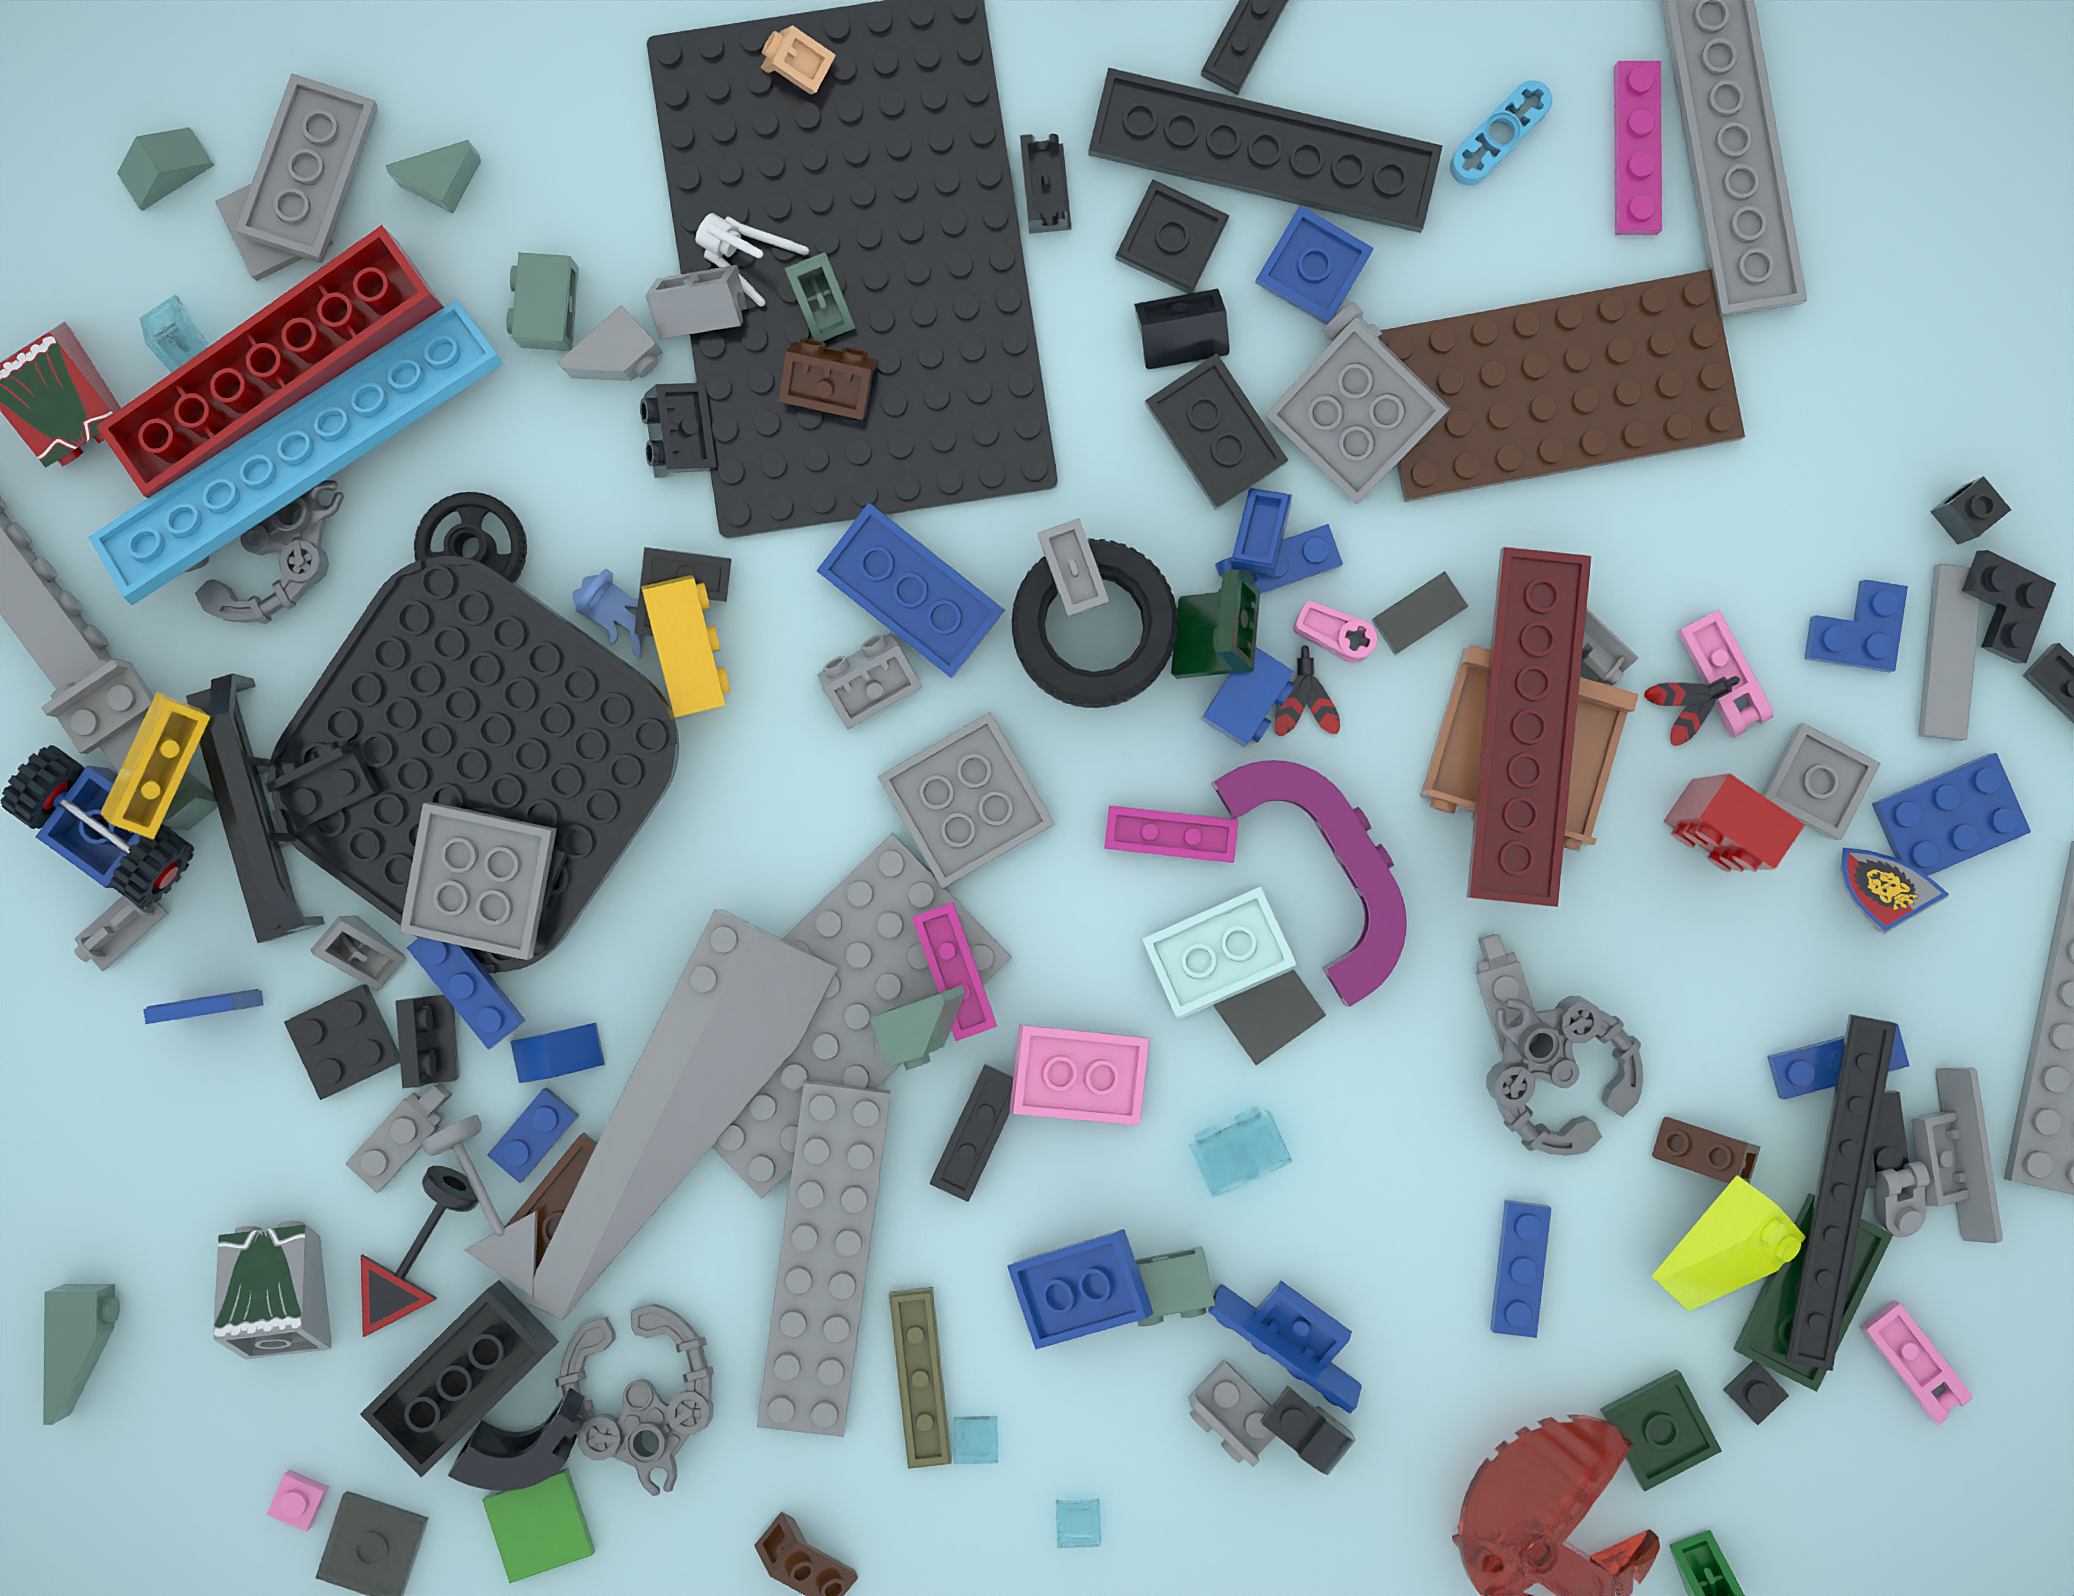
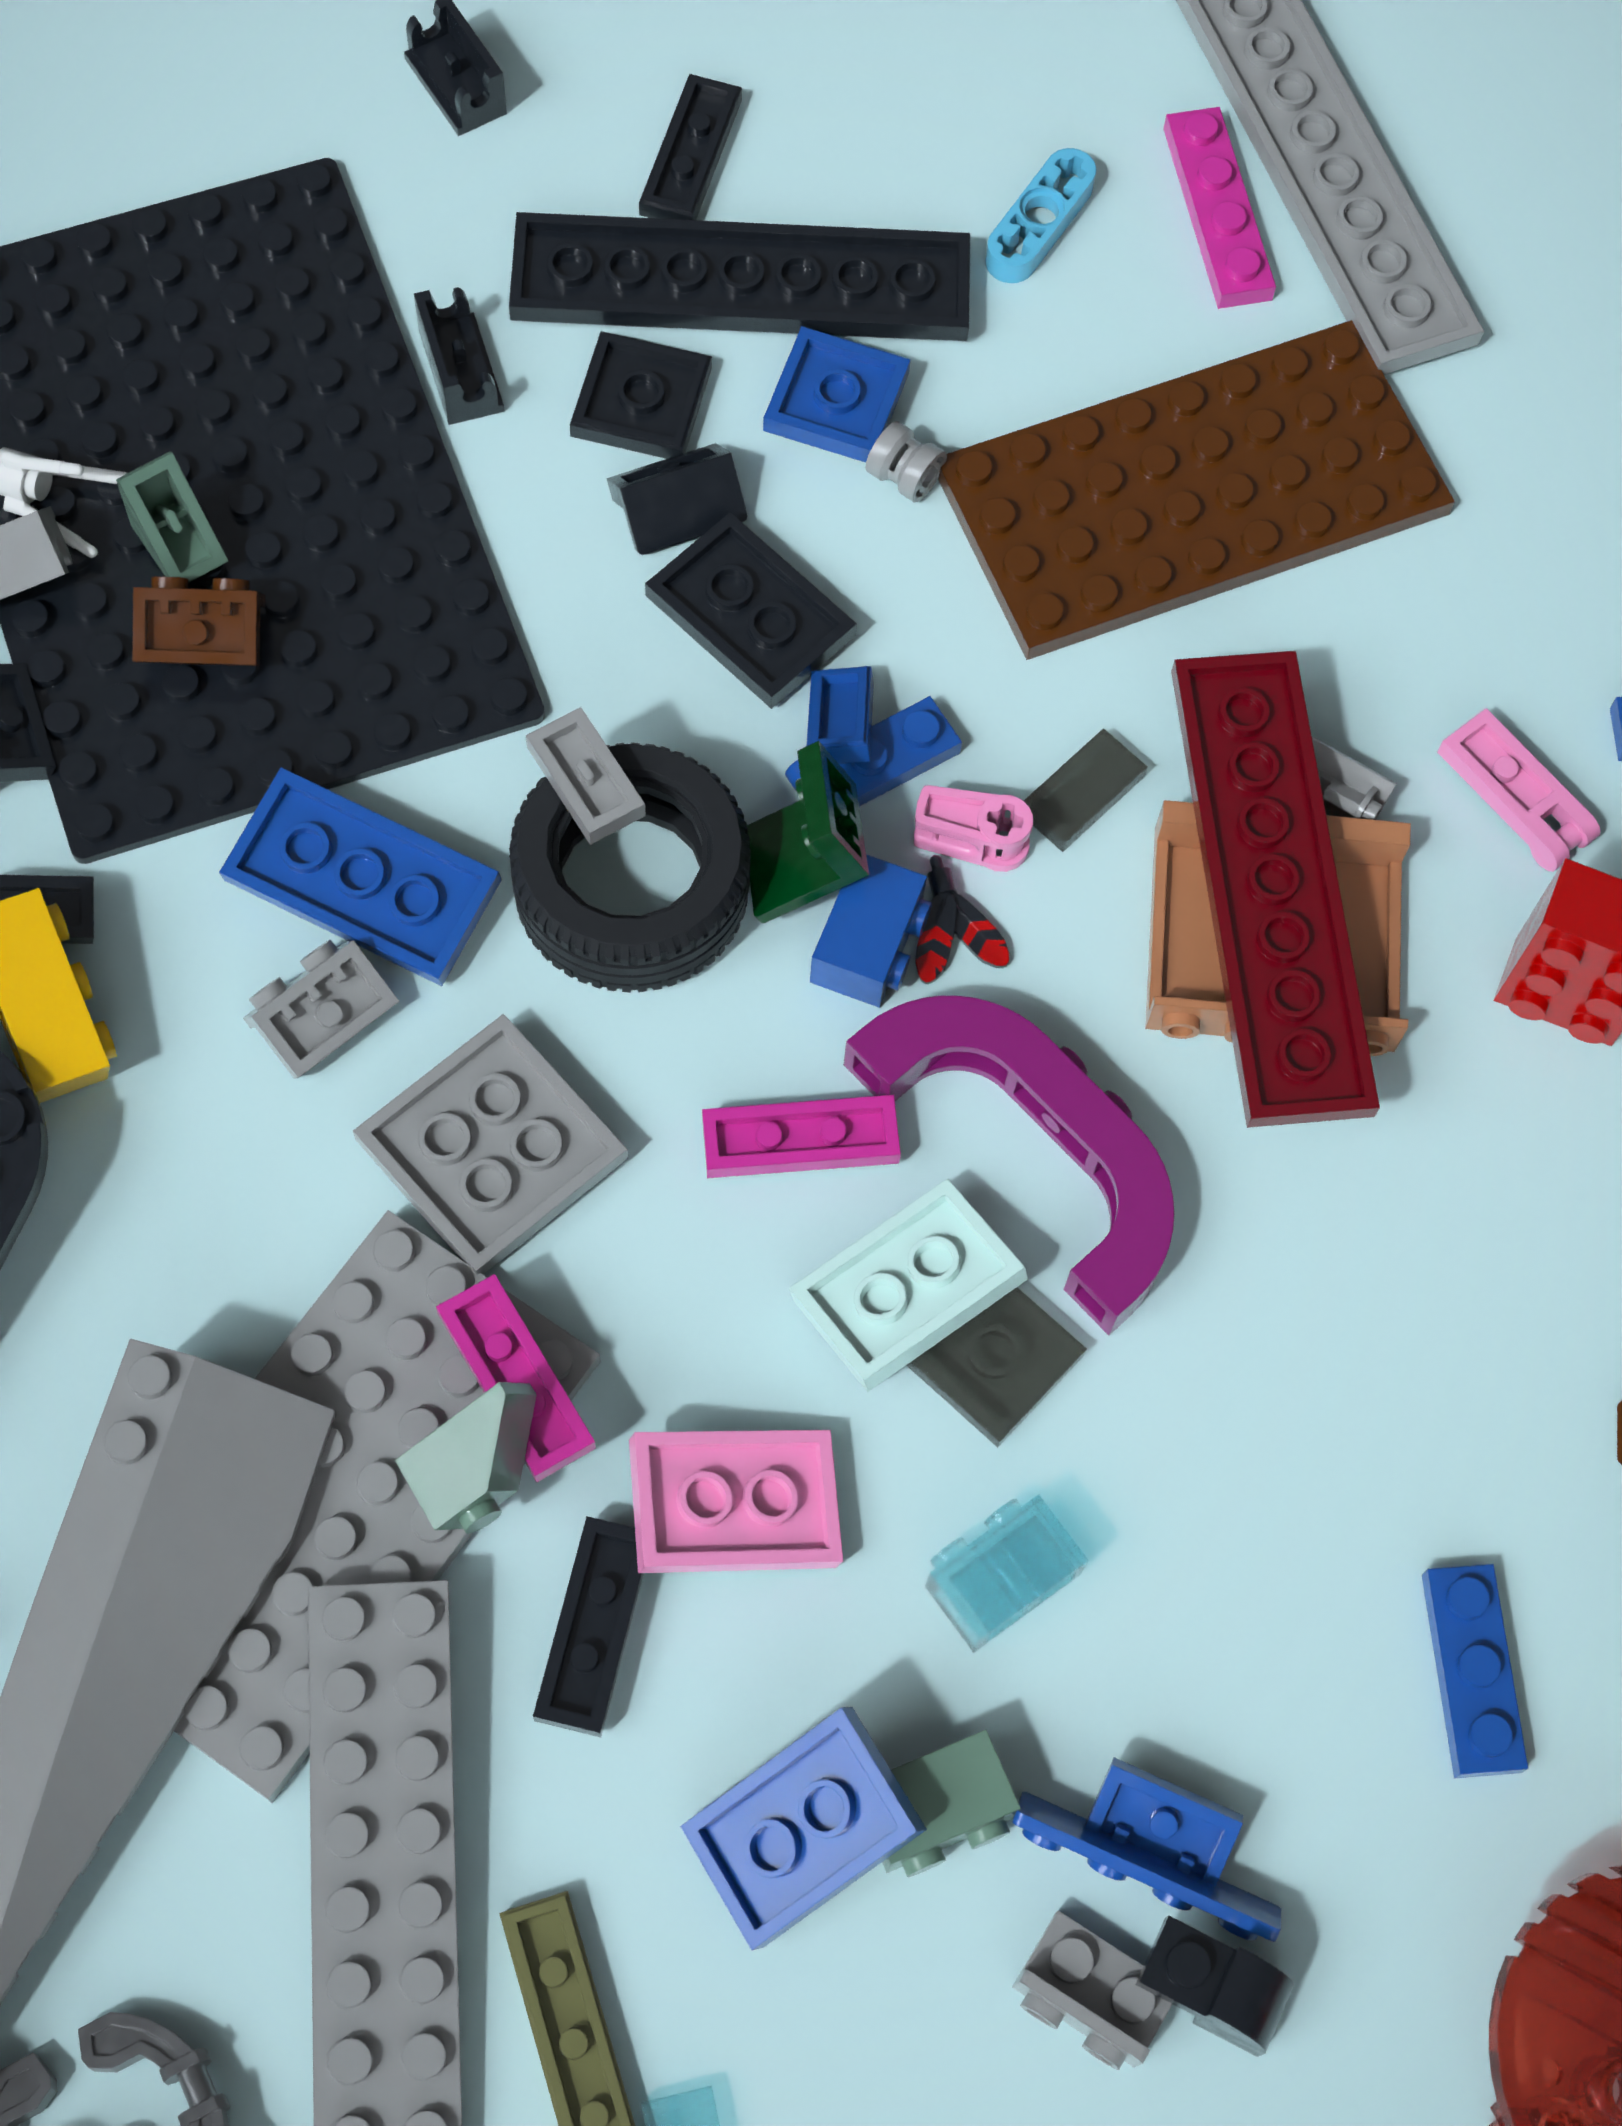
camera: 25 degrees left, 20 degrees down
light nougat bracket [761,25,836,94] -> none
light grey plate [1265,317,1451,504] -> none
light grey hinge [1475,934,1538,1057] -> none
flat silver piece [1486,996,1643,1156] -> none
piece [1644,676,1740,746] -> none

